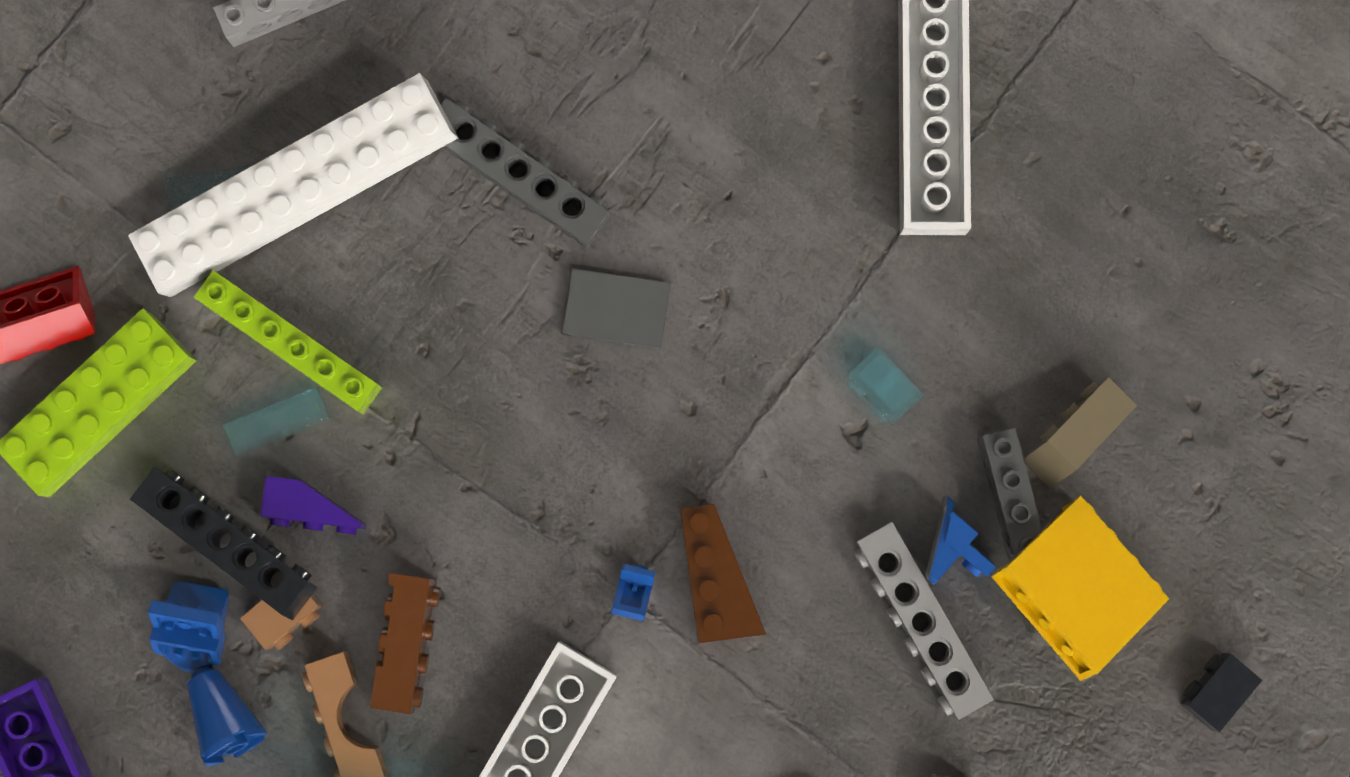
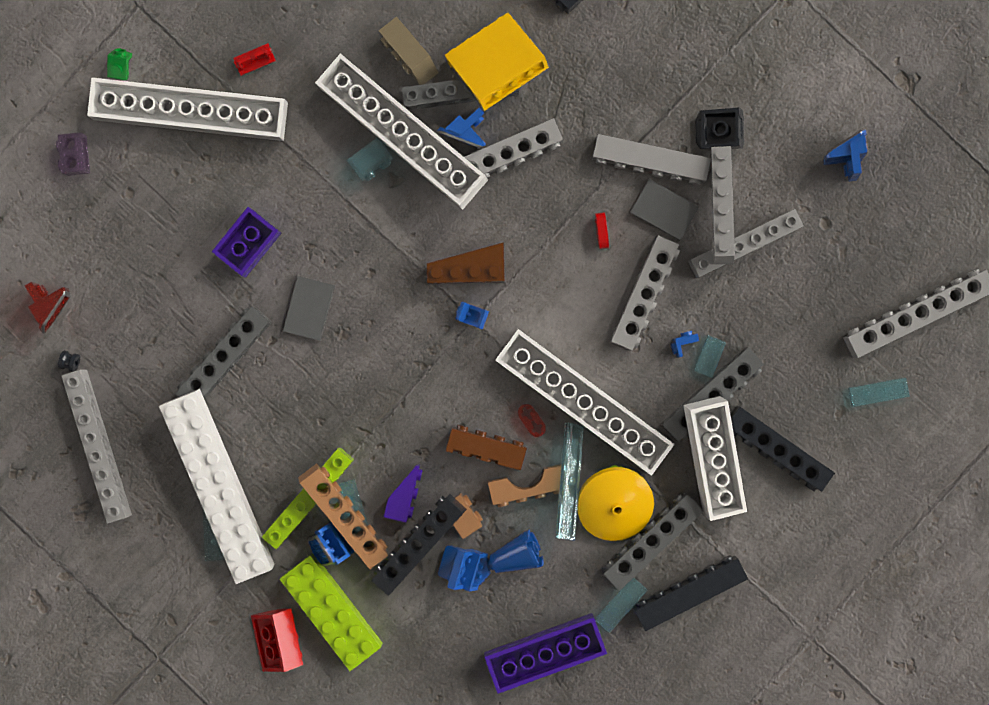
camera: 80 degrees left, 5 degrees up
none -> dark purple brick [212,207,282,277]
none -> red hinge [233,43,276,76]
none -> medium nougat brick [298,463,388,569]
none -> blue piece [308,522,355,566]
none -> white brick [315,53,488,209]
none -> clear red beam [518,404,546,437]

